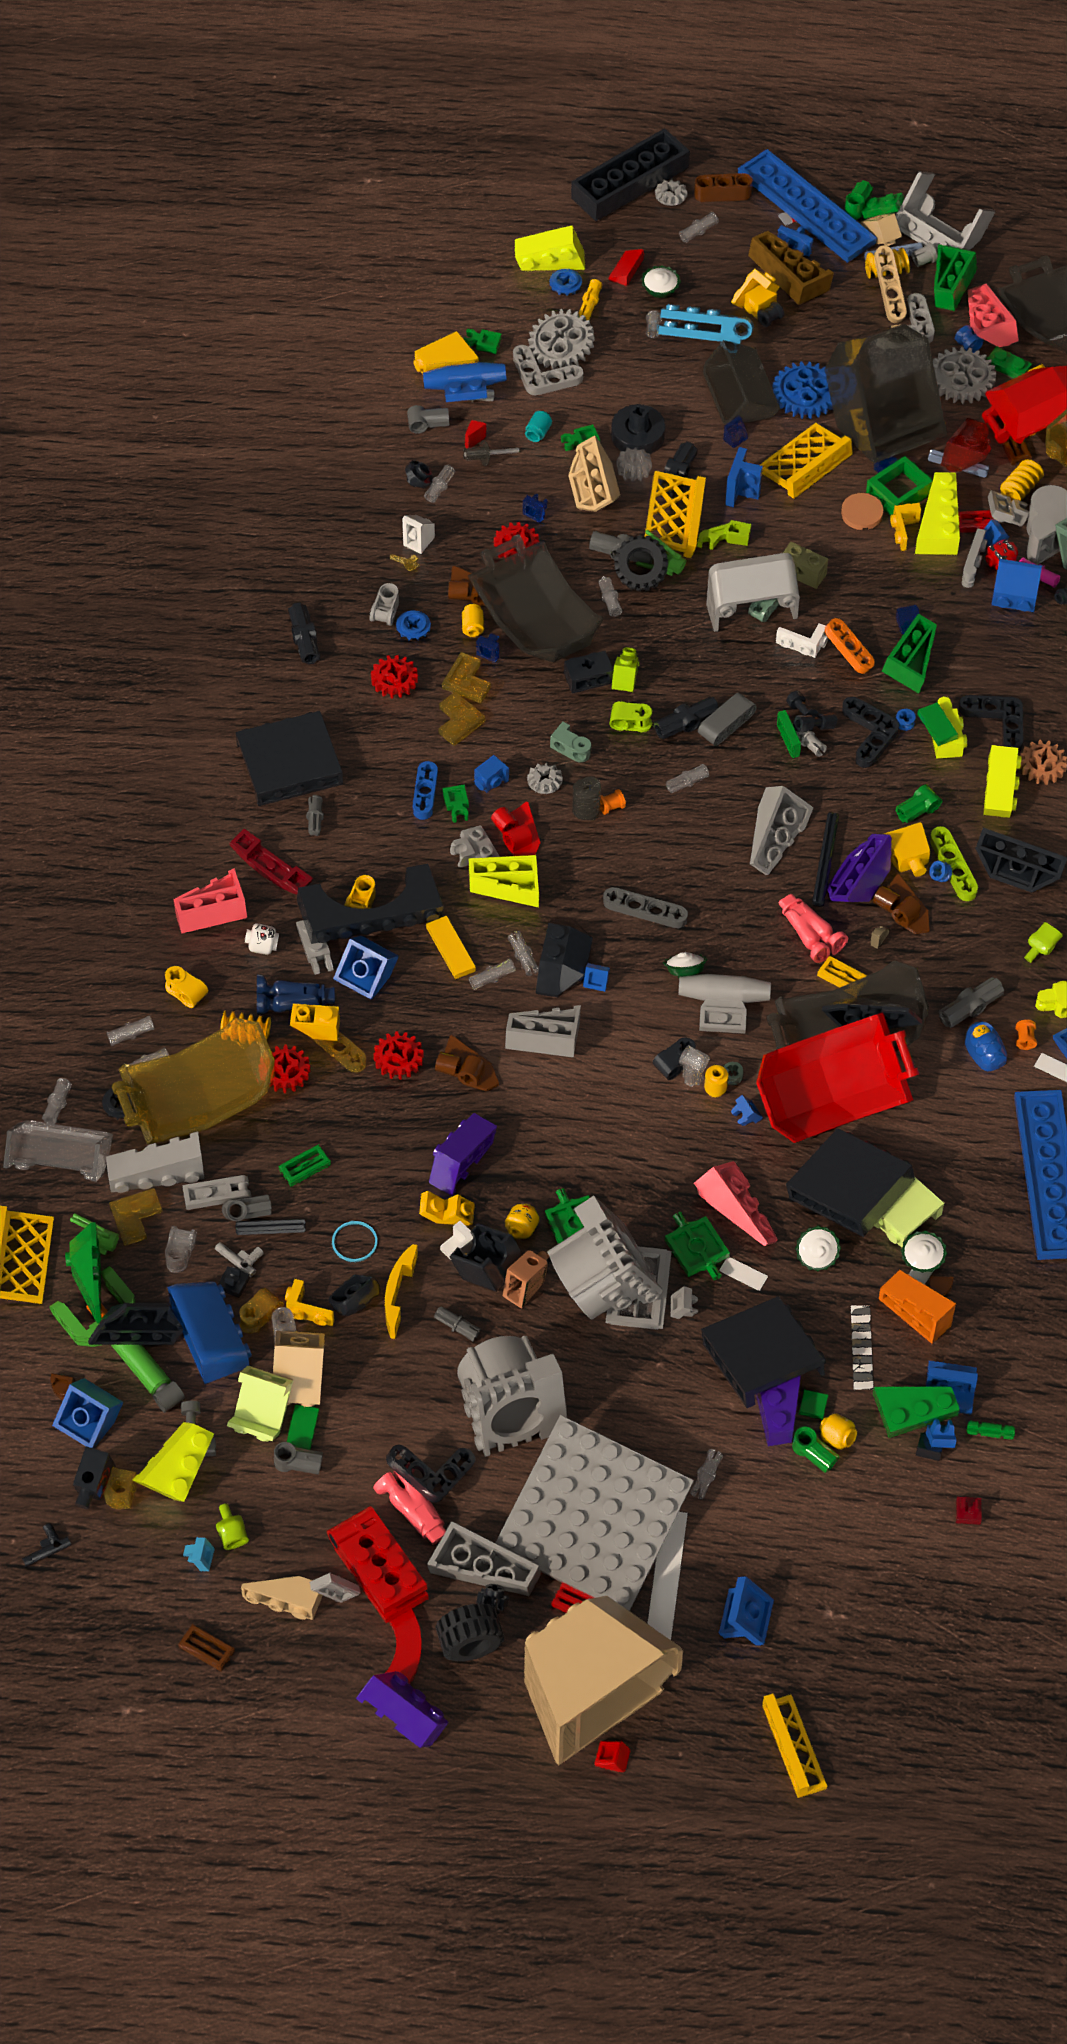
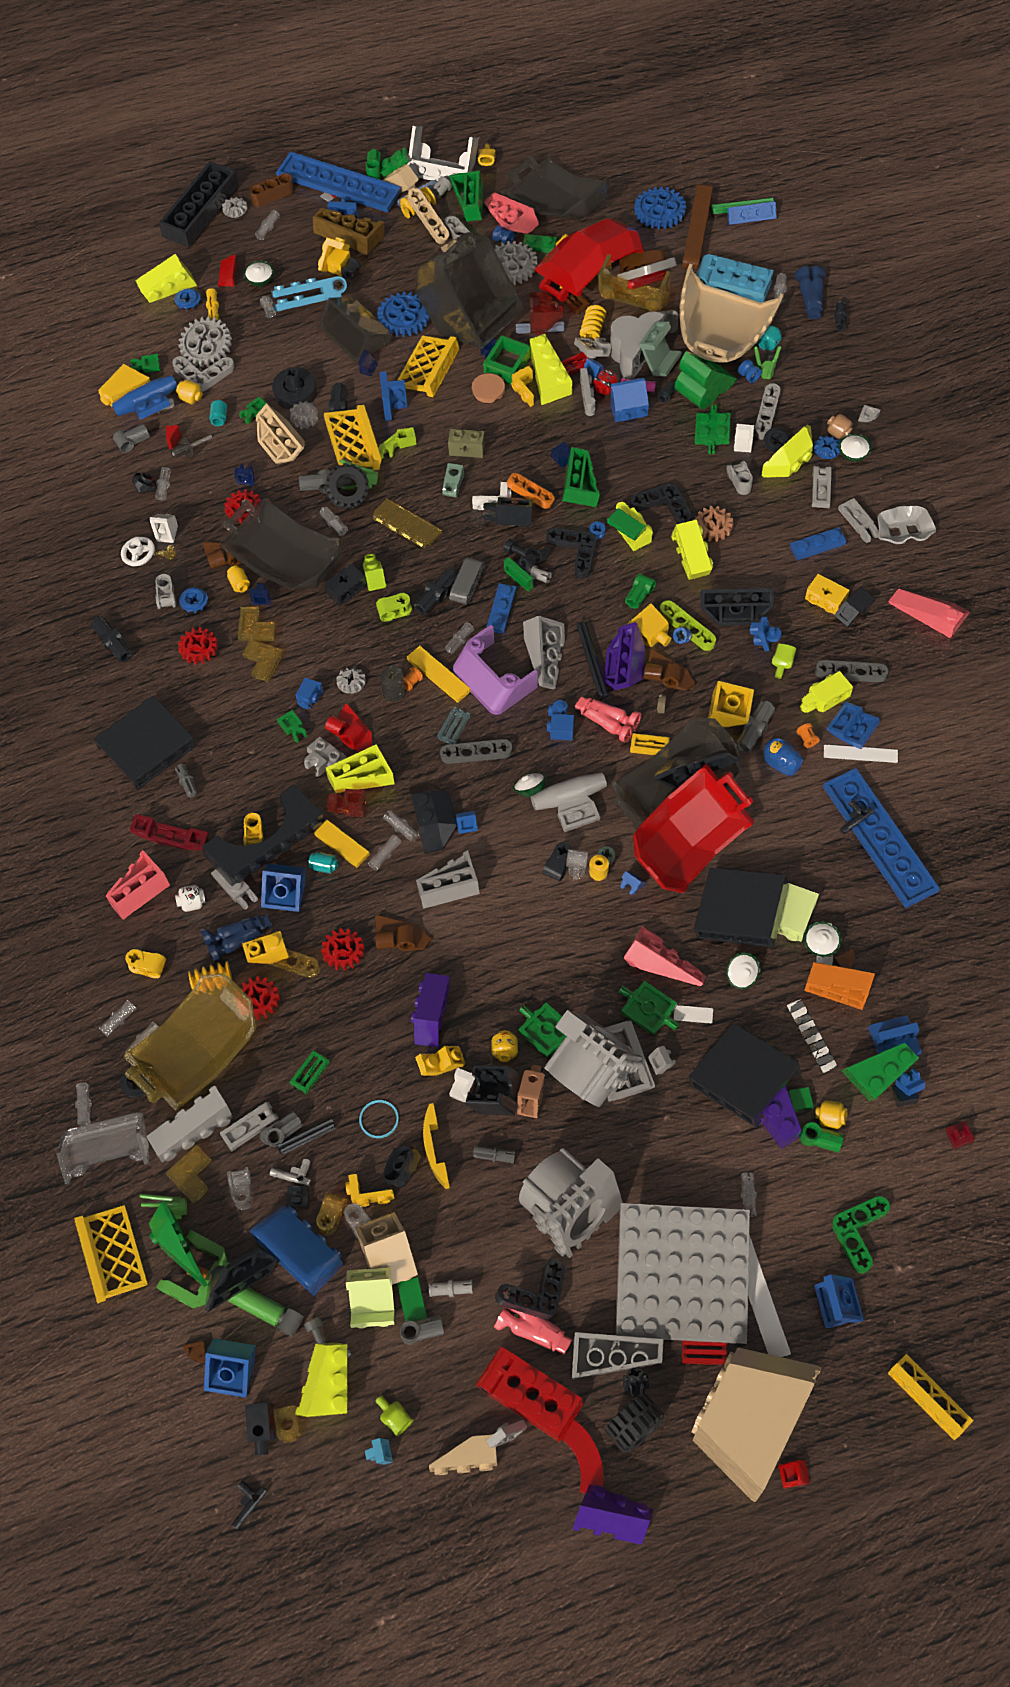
camera: 20 degrees left, 5 degrees up
reddish brown tile [178,1624,235,1671] -> none
blue beam [413,761,438,820] -> none
sand green leg [550,721,591,762] -> none
light grey windscreen [706,553,800,631] -> none
green axle [967,1421,1015,1440] -> none
none -> white piece [121,537,155,566]
none -> yellow head [176,379,203,404]
none -> teal brick [308,852,338,874]
none -> clear red brick [326,789,366,817]
none -> clear yellow windscreen [373,499,442,548]
none -> yellow tile [407,646,471,703]
none -> light grey pin [429,1279,473,1297]
none -> clear light blue tile [437,707,470,744]
none -> medium lavender windscreen [453,625,538,715]
none -> yellow piece [478,144,496,166]
none -> black hinge [482,497,533,527]
none -> blue plate [487,583,516,634]
none -> blue brick [547,700,574,740]
none -> yellow slope [707,681,754,727]
none -> blue hips [750,617,782,651]
none -> green beam [832,1196,890,1274]
none -> black hose [840,799,874,834]

